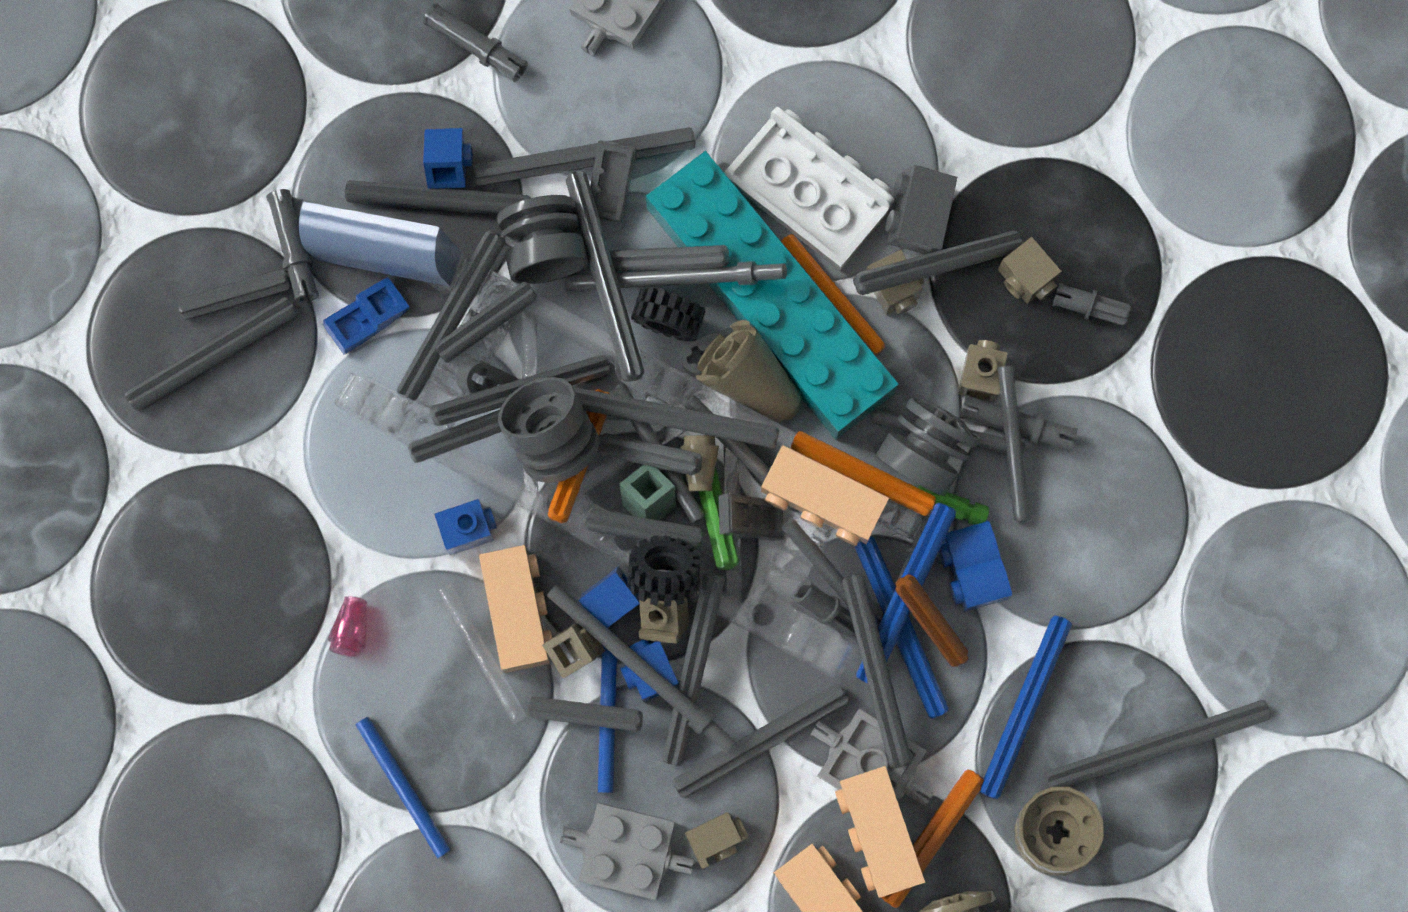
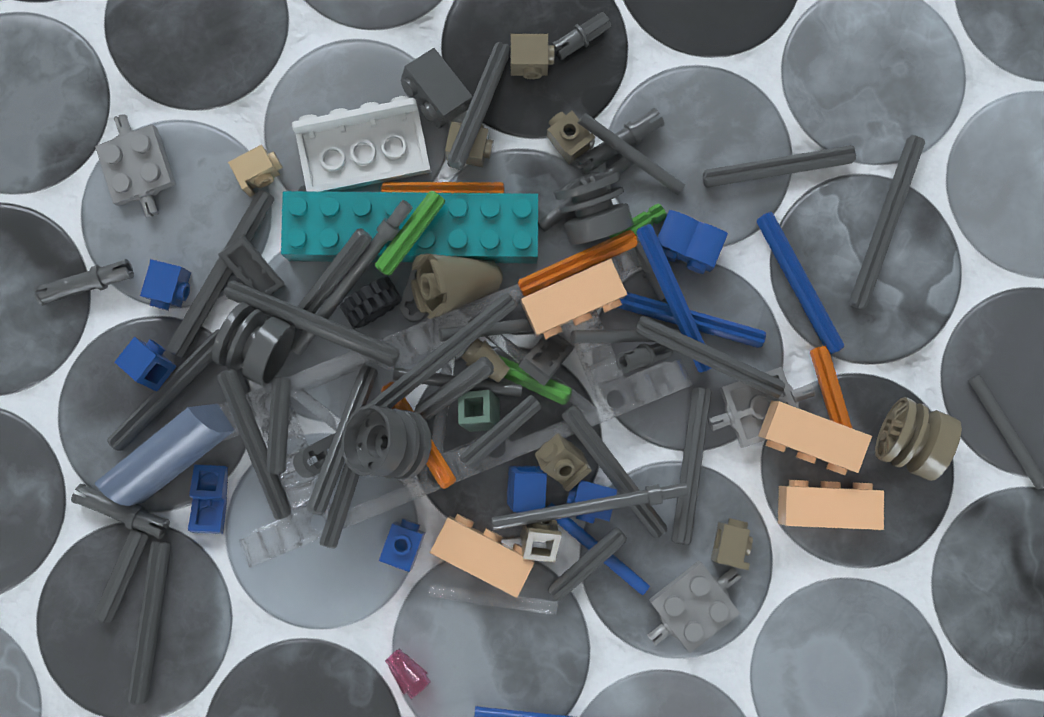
camera: 55 degrees left, 5 degrees up
black tyre [628,535,701,607] -> none
dark orange axle [895,574,968,667] -> none
dark tan wheel [1014,787,1104,876] -> none
none -> blue brick [140,259,191,311]
none -> tan brick [228,144,283,197]
none -> bright green axle [375,191,445,276]
none -> dark grey axle [703,145,856,188]

